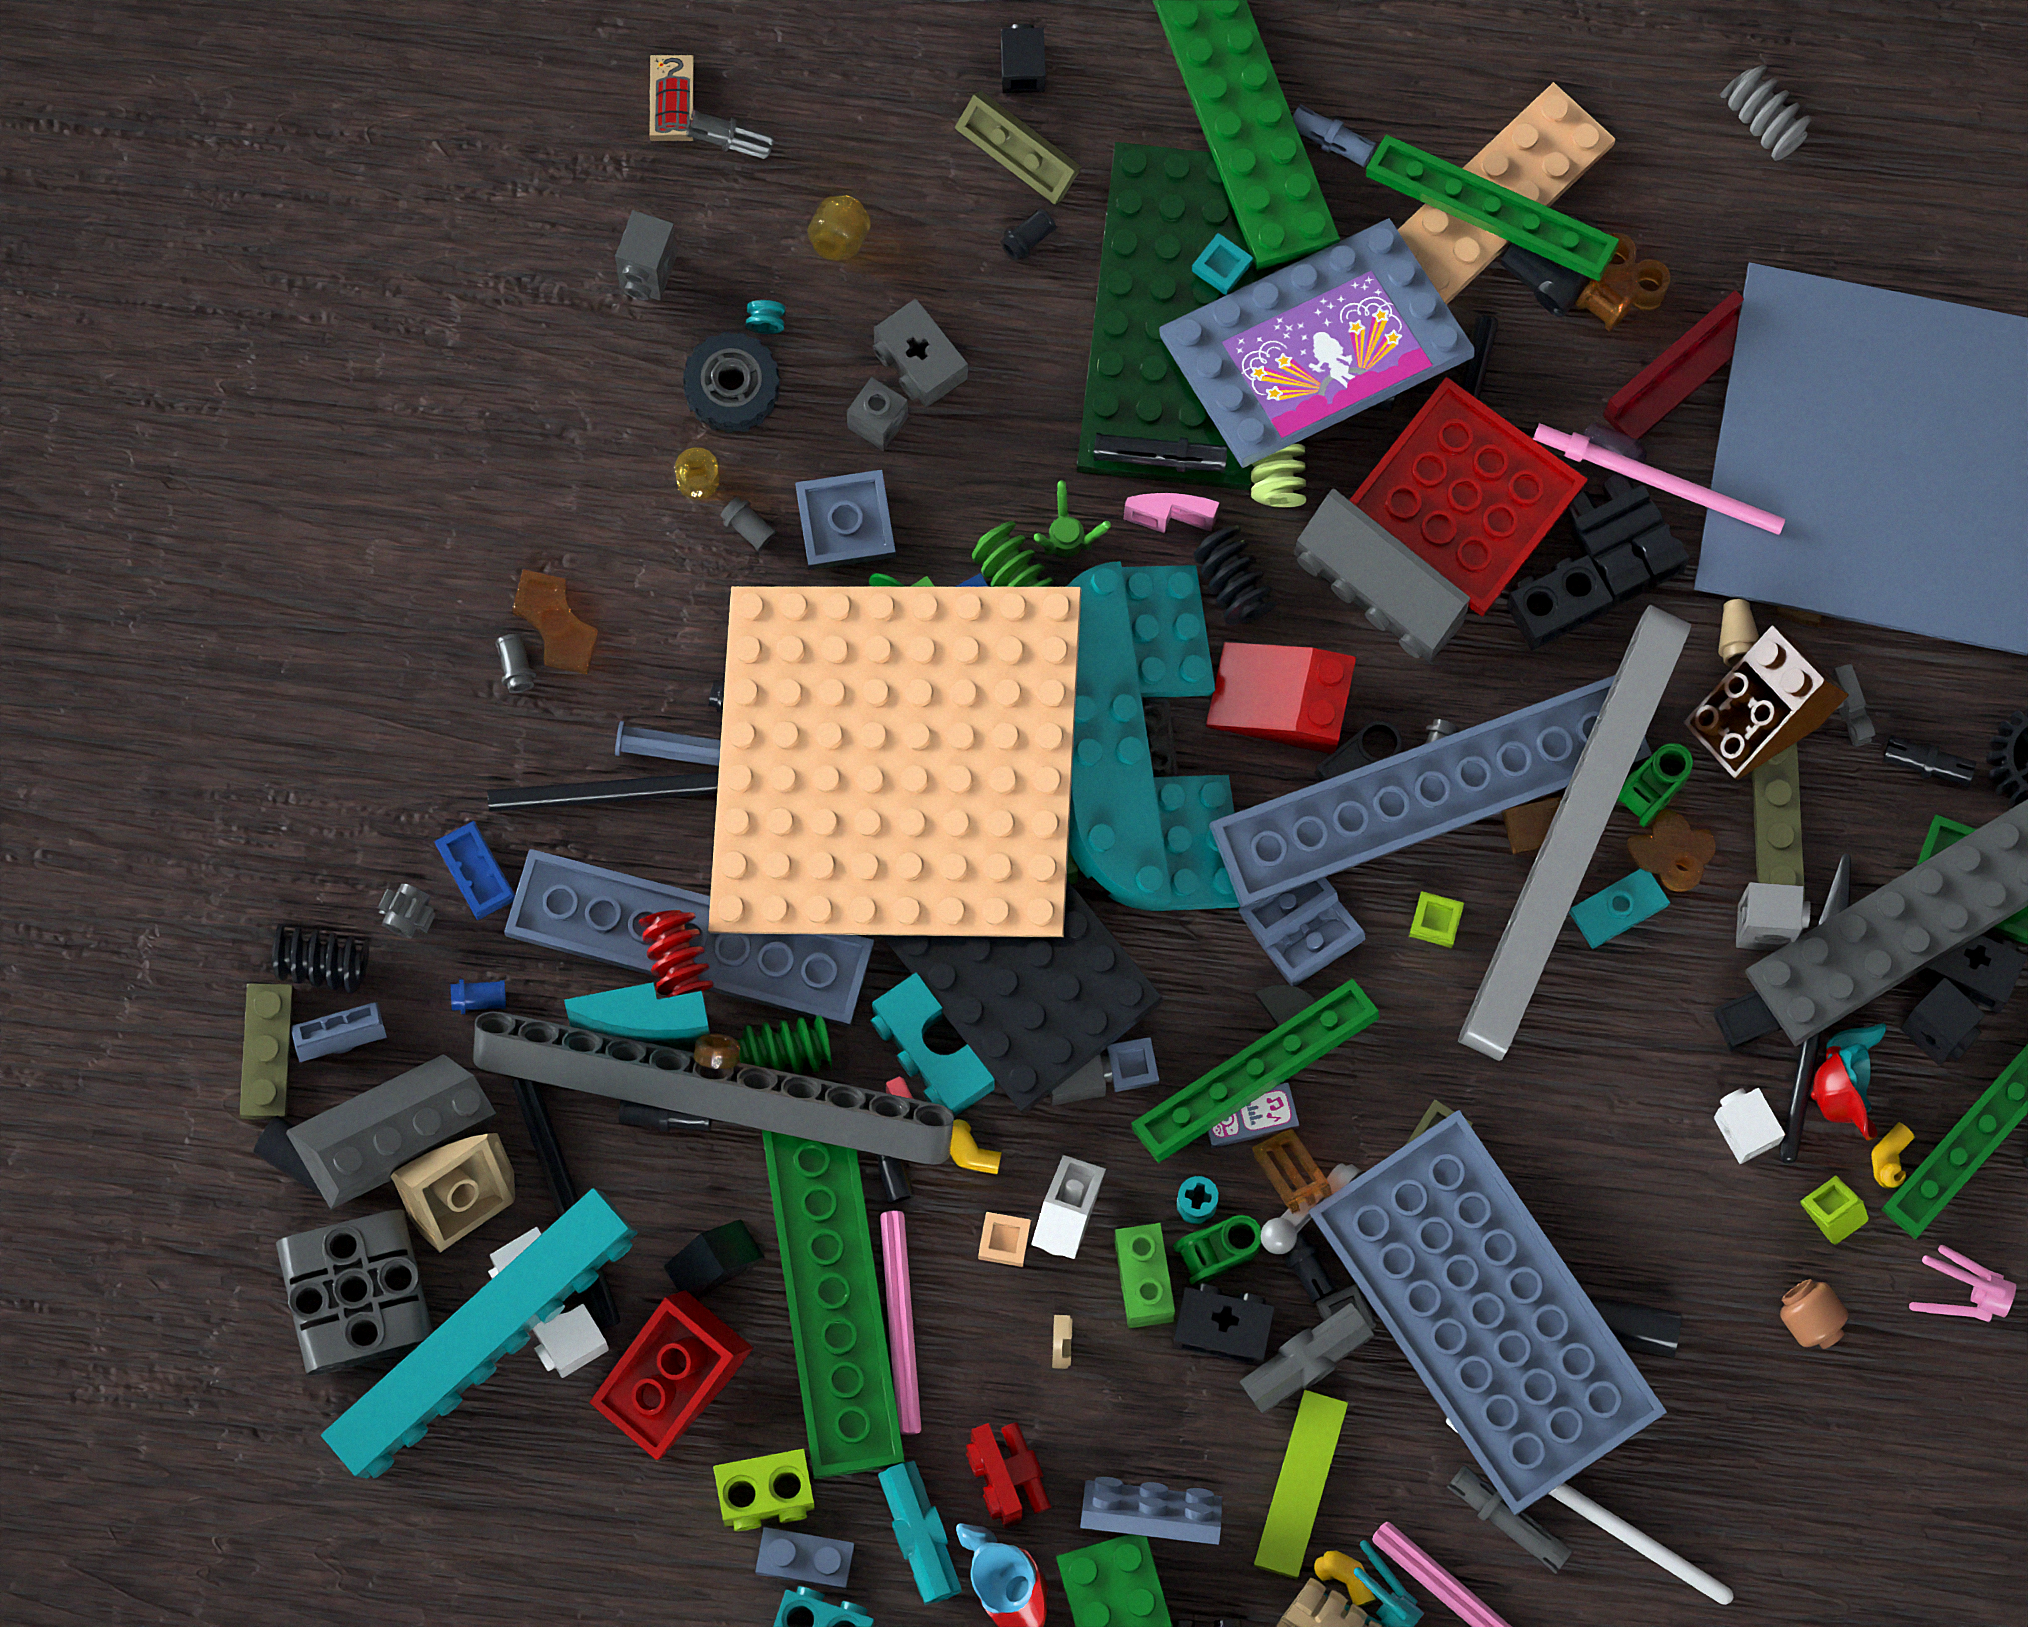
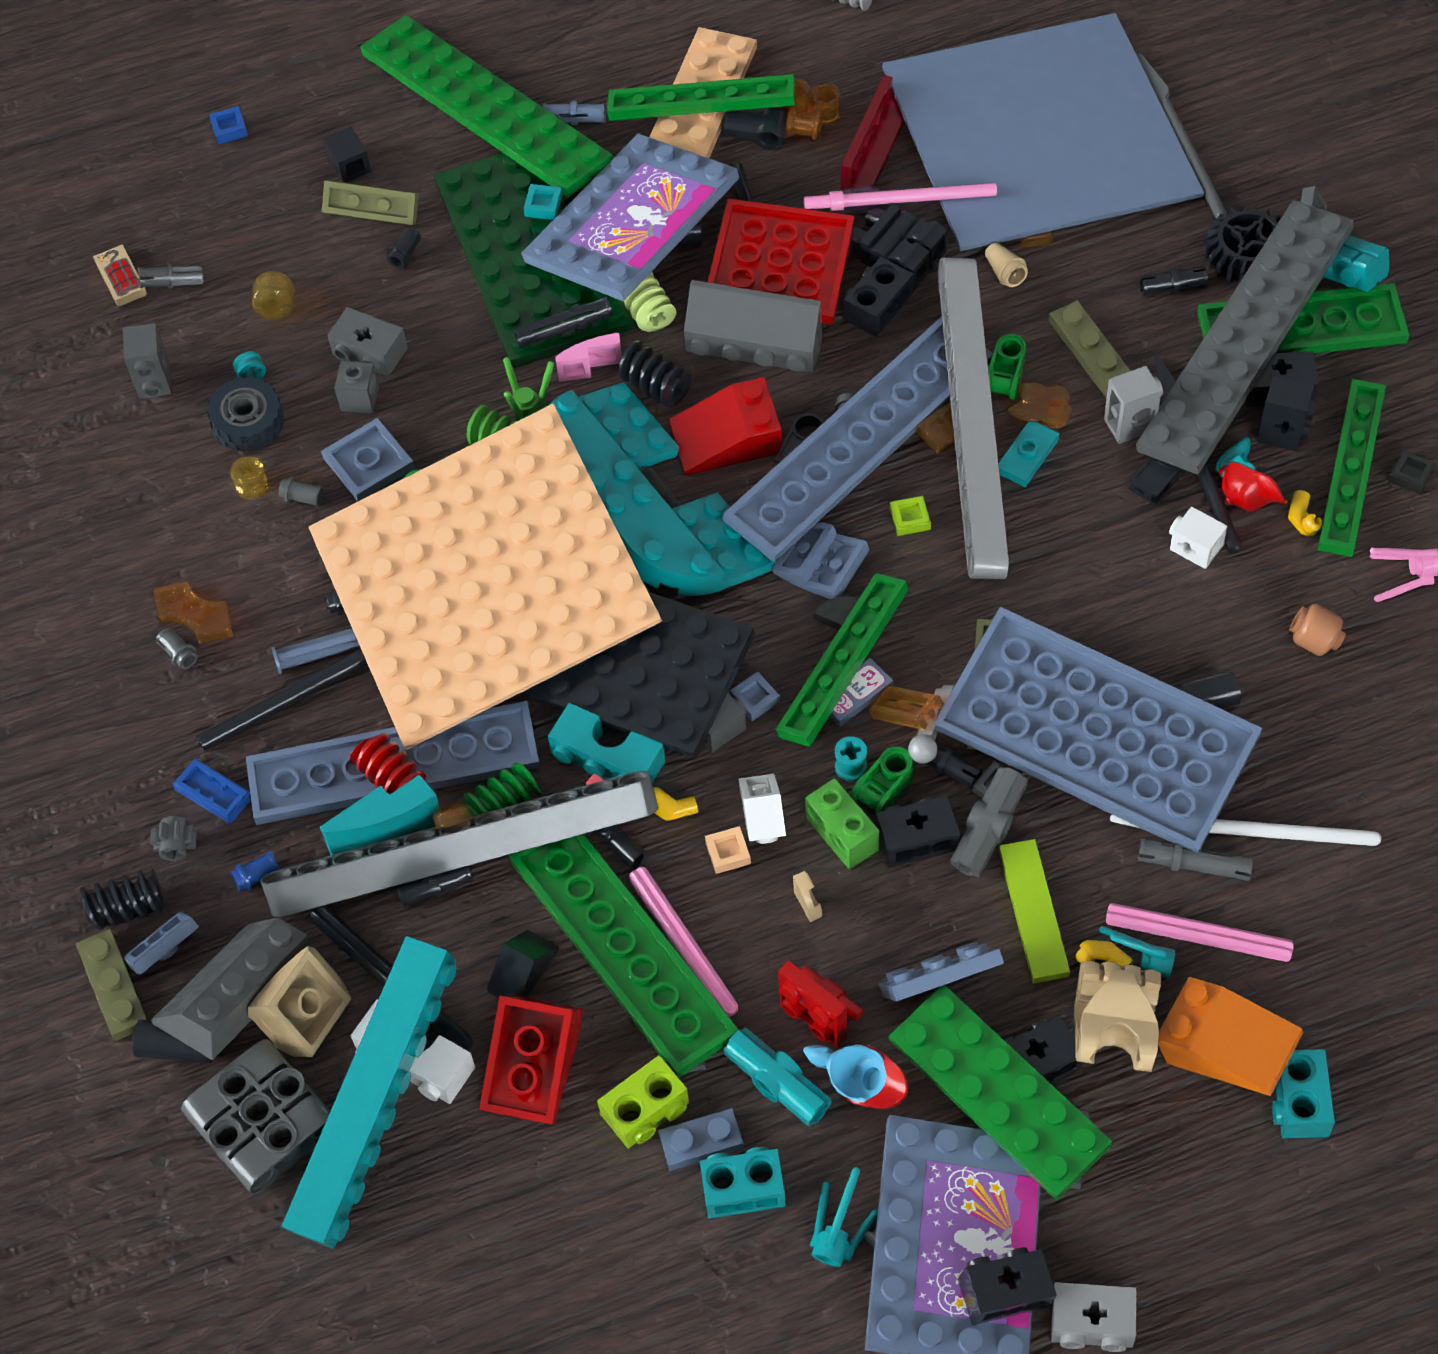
camera: 20 degrees left, 15 degrees down
reddish brown slope [1683,625,1849,780] -> none
lime slope [1800,1175,1868,1245] -> none
dark grey plate [1831,663,1875,748] -> none

